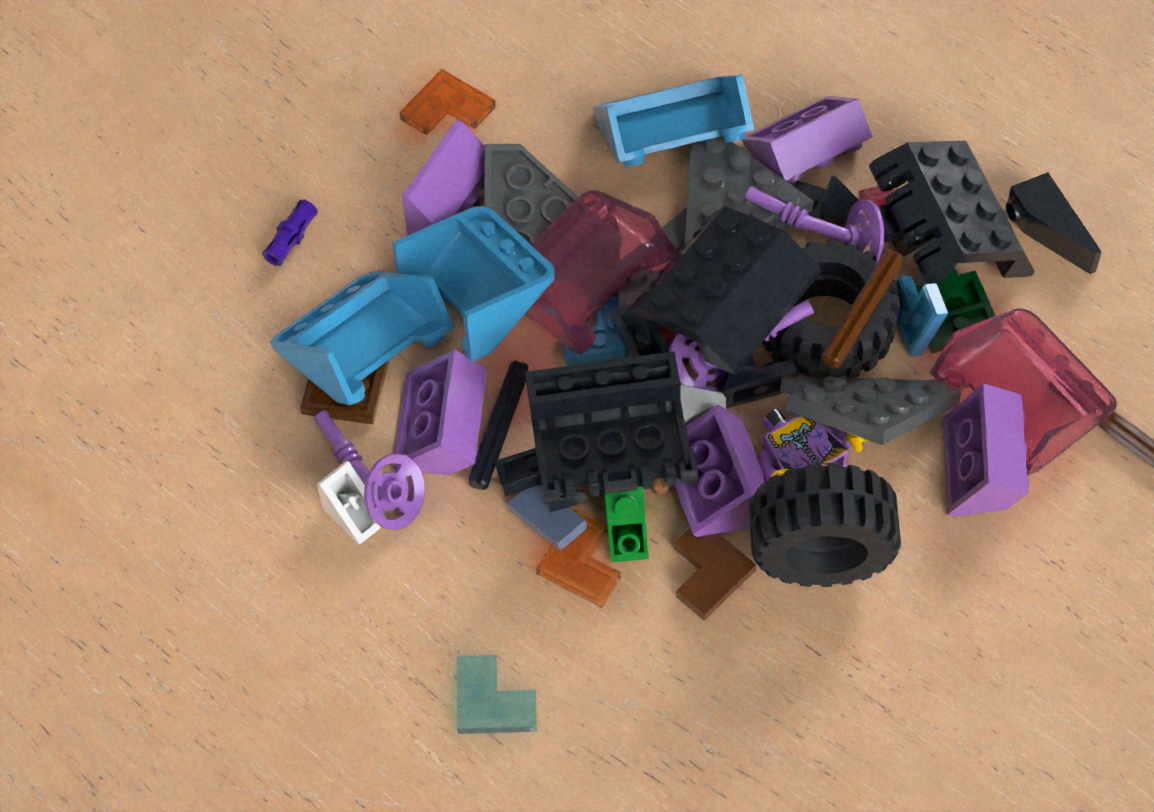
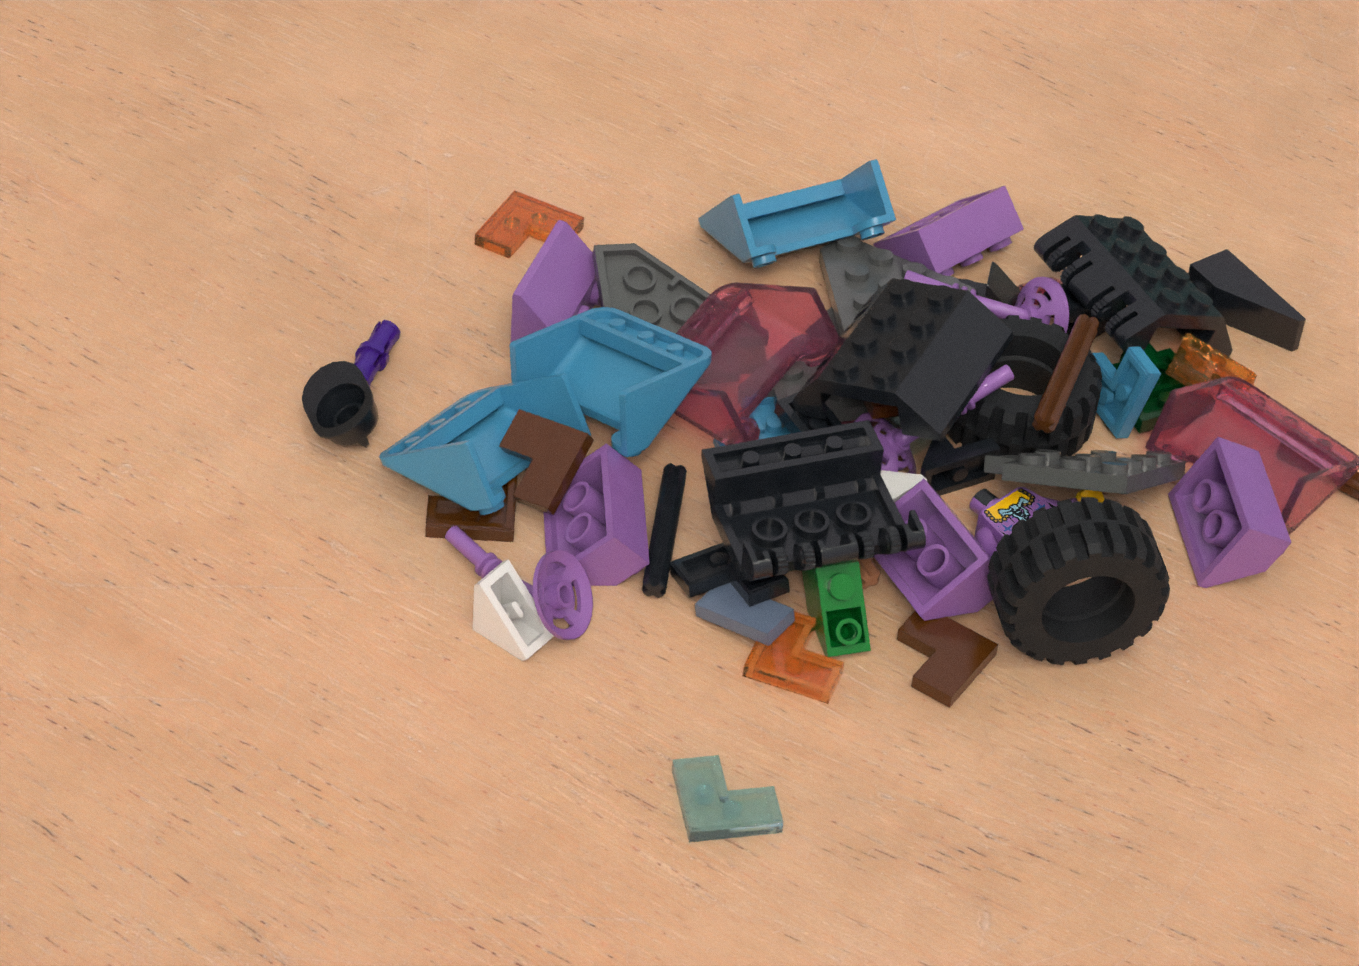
camera: 15 degrees left, 15 degrees down
none -> black piece [302,361,379,447]
none -> reddish brown tile [499,409,594,515]
none -> clear orange tile [1165,333,1257,401]

